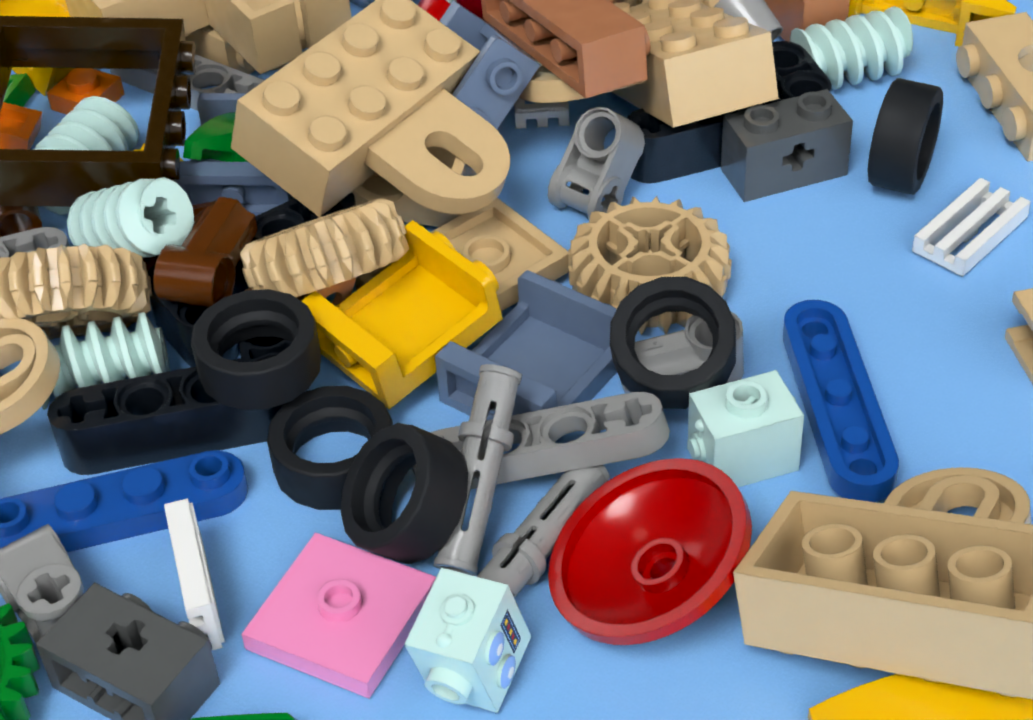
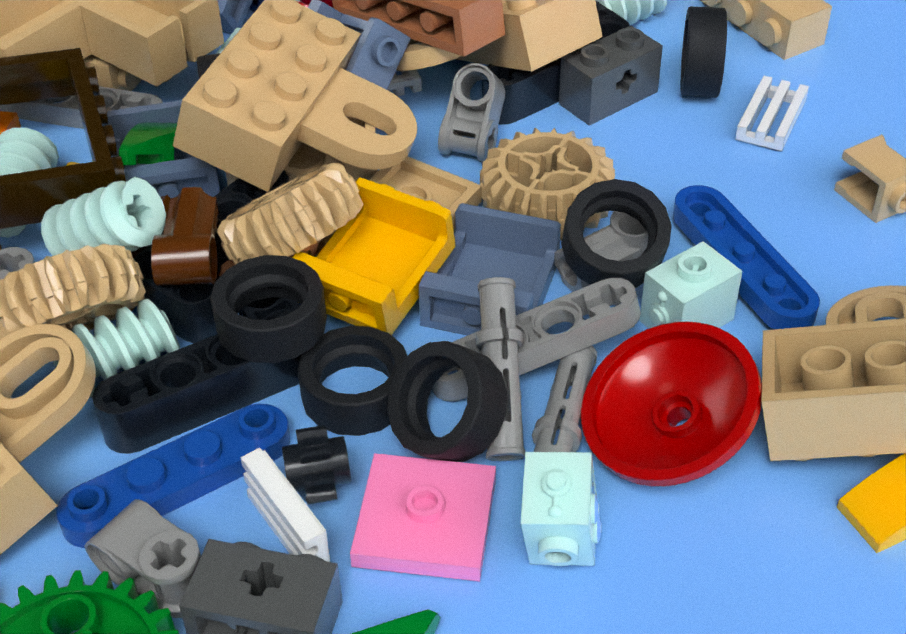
camera: 20 degrees left, 0 degrees up
none -> black gear [282,425,351,505]

